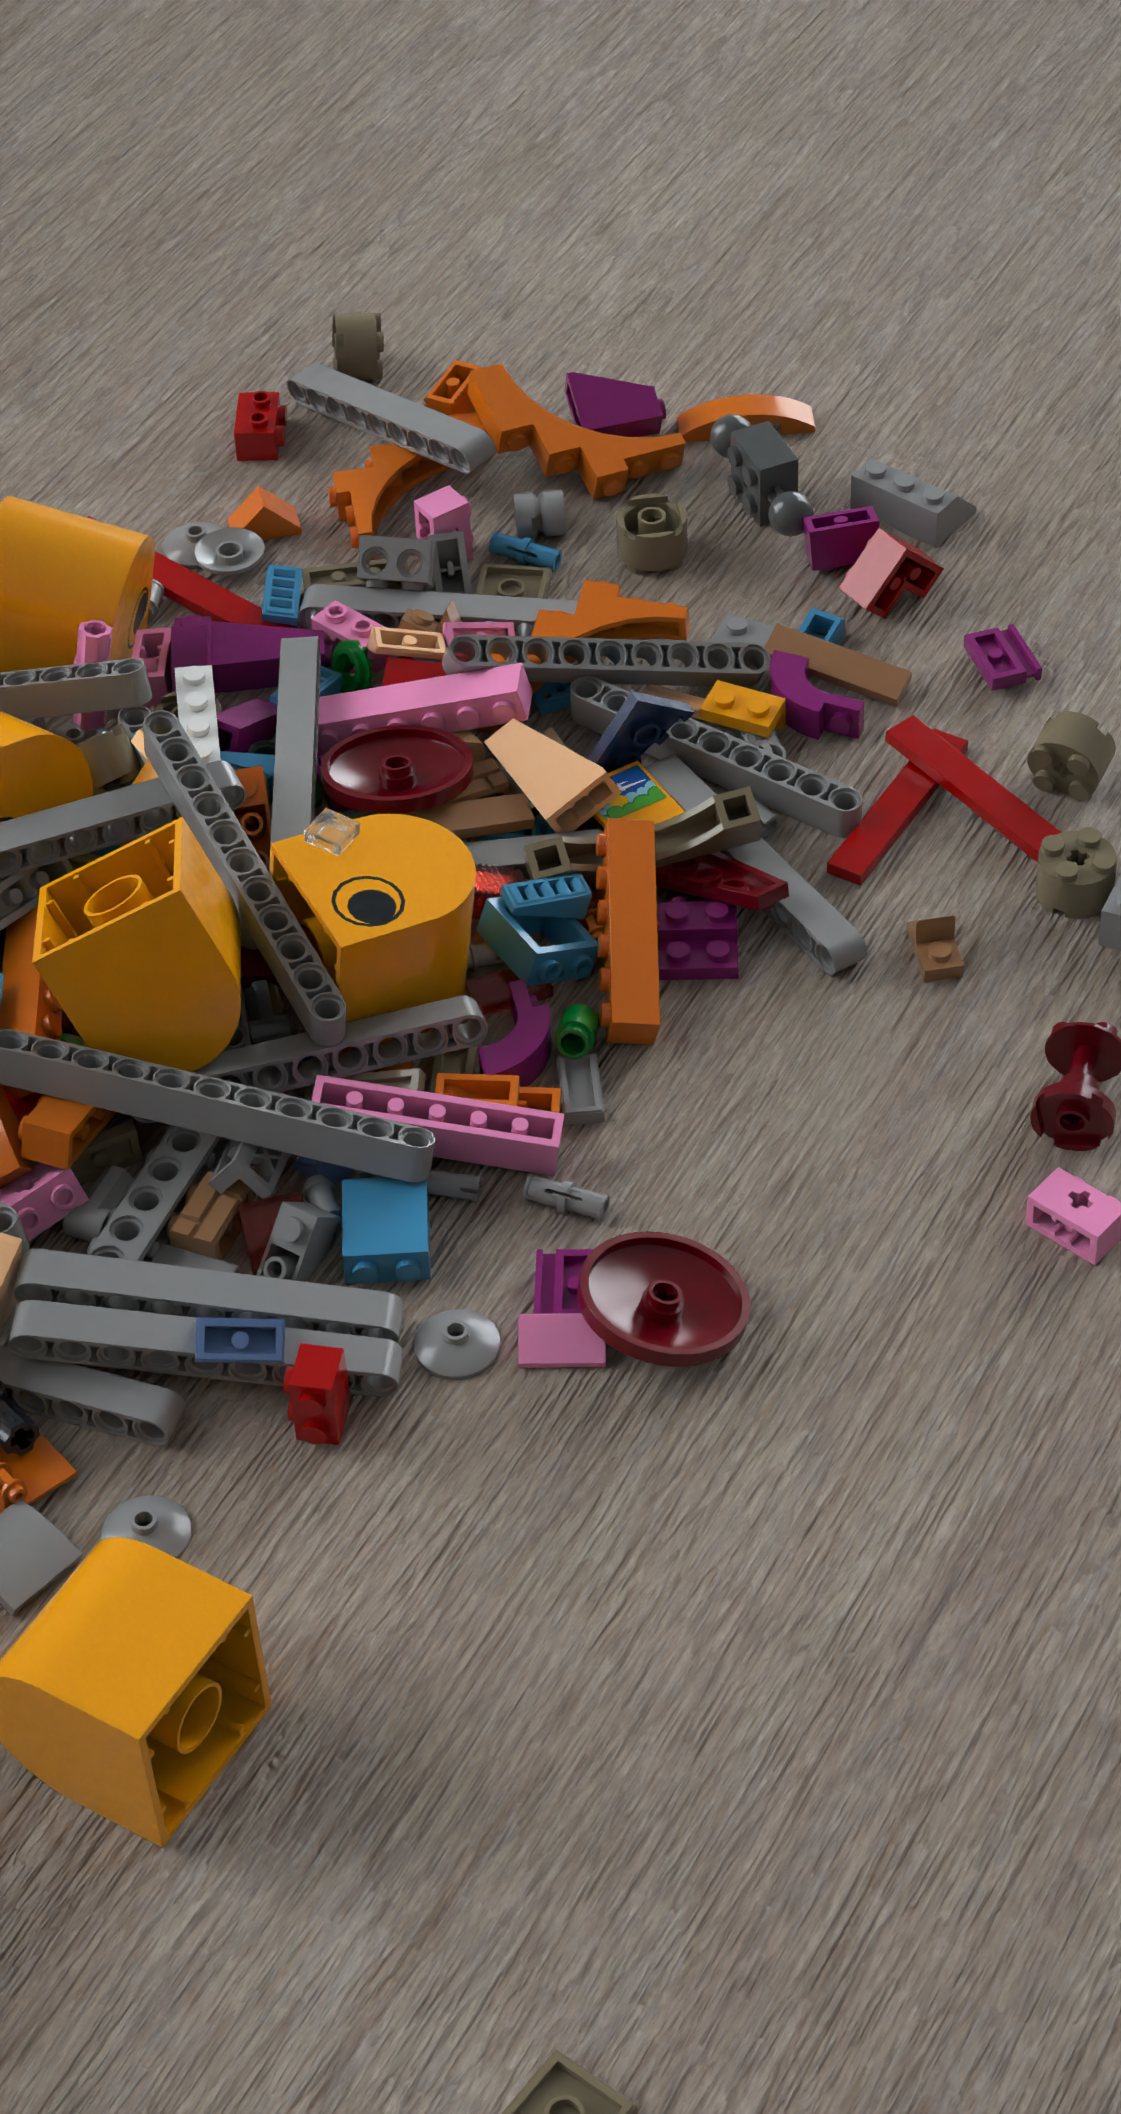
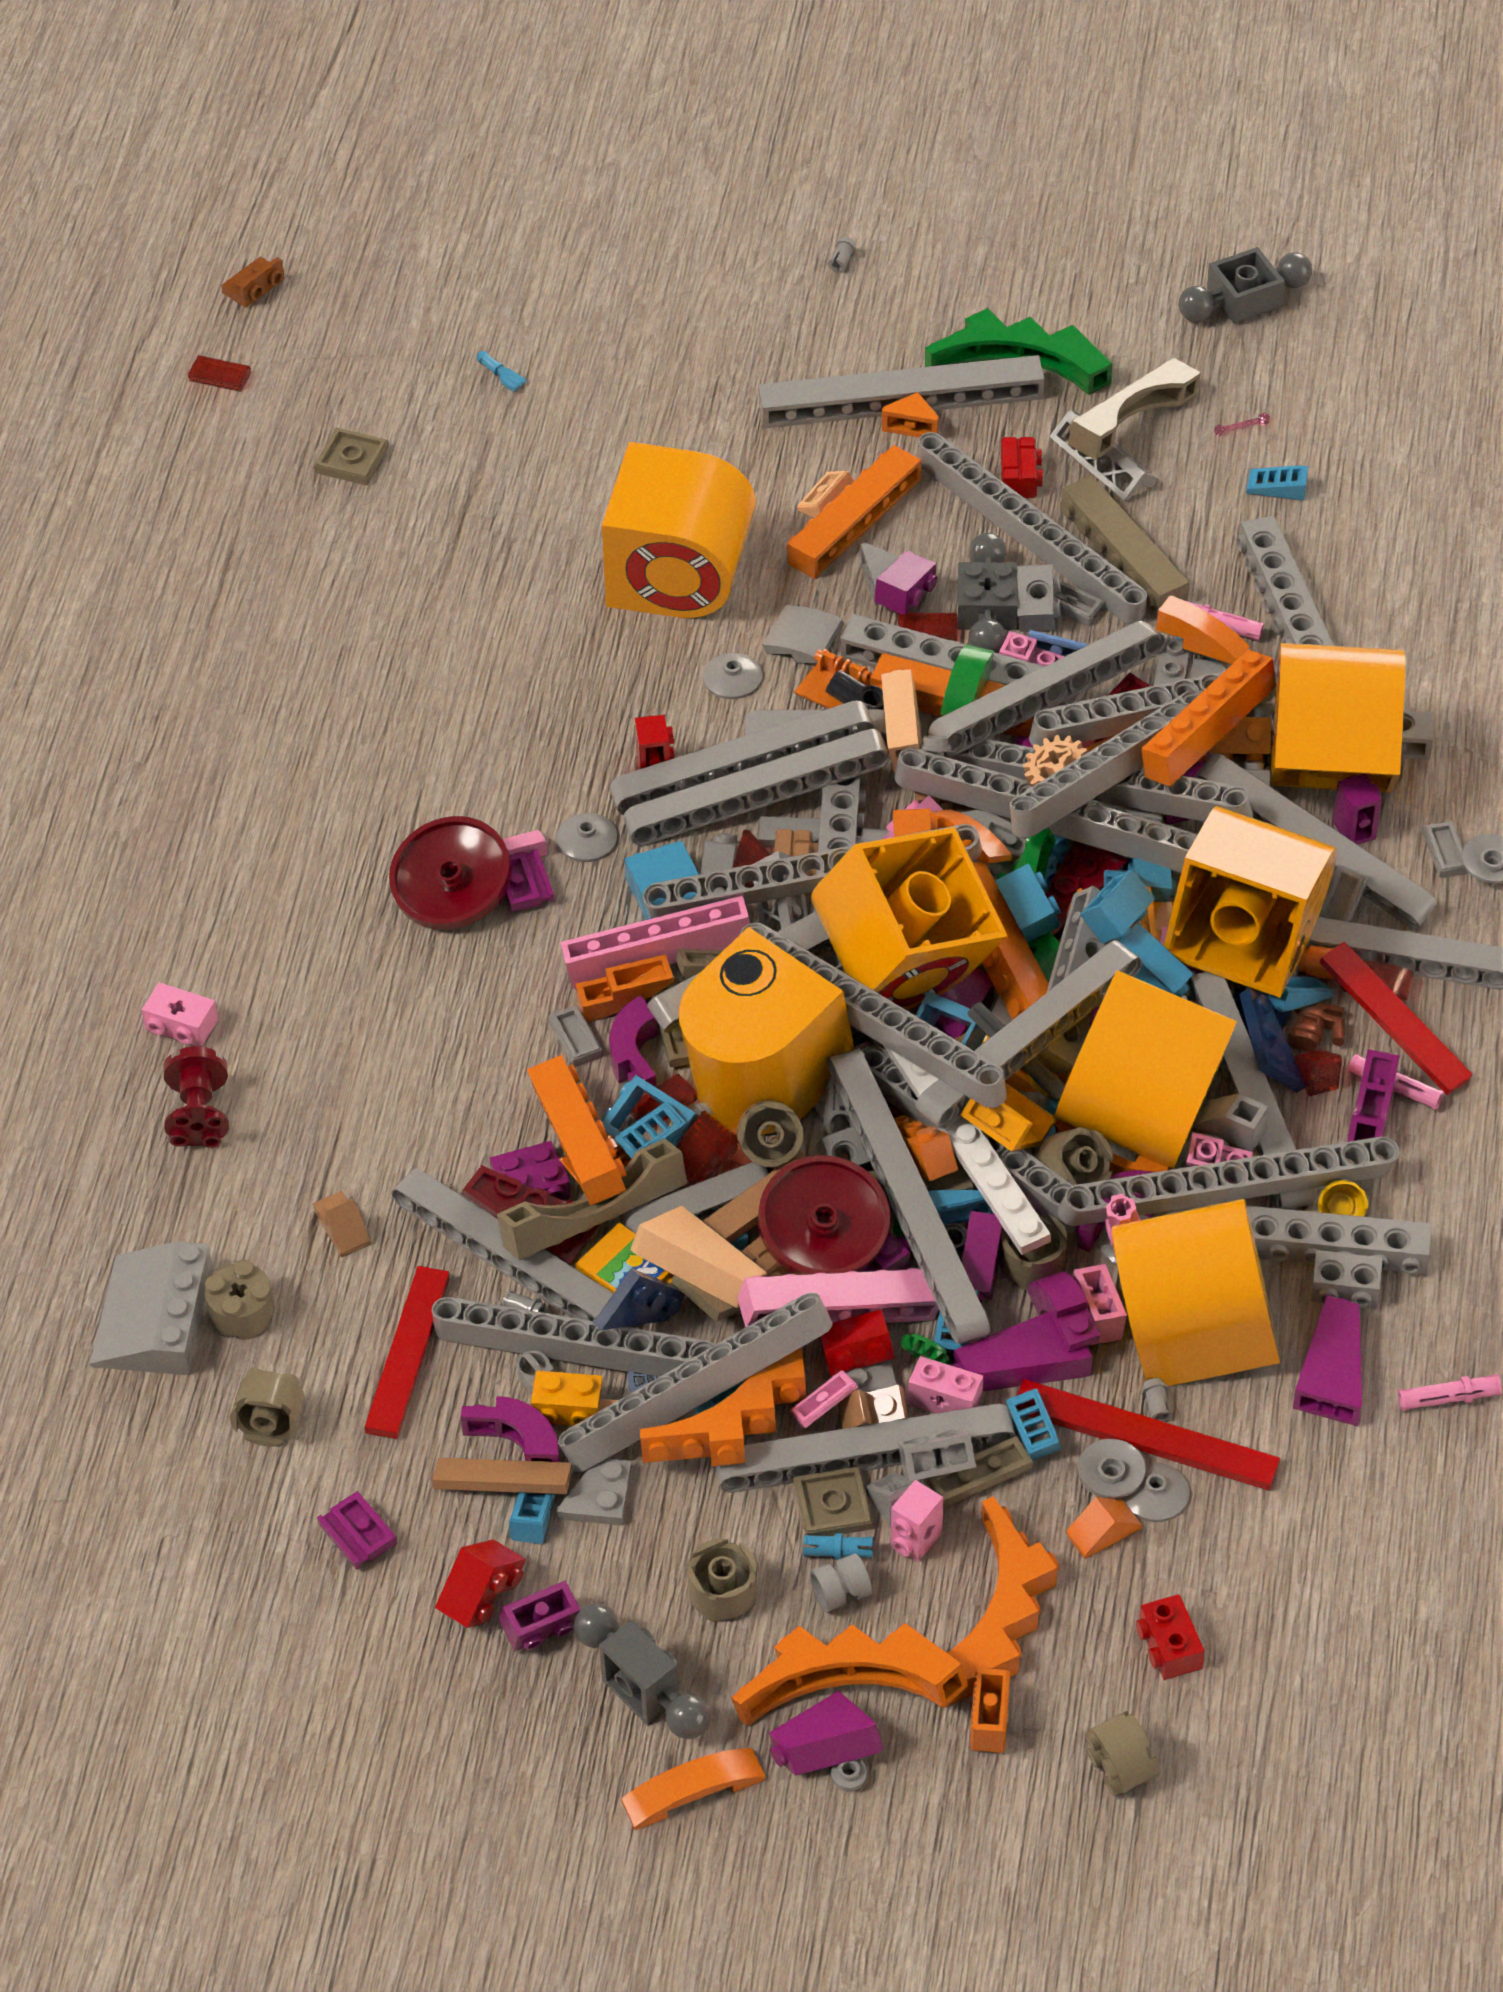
camera: 160 degrees right, 5 degrees up
medium blue slope [195,1317,285,1364] -> none
light grey beam [286,362,496,474] -> none
clear tile [304,808,360,856] -> none
light nougat slope [367,626,446,660] -> none
light grey pin [523,1174,611,1221] -> none
green brick [554,1004,599,1058] -> none
light grey slope [850,458,977,548] -> none
red tile [885,715,1062,863] -> none

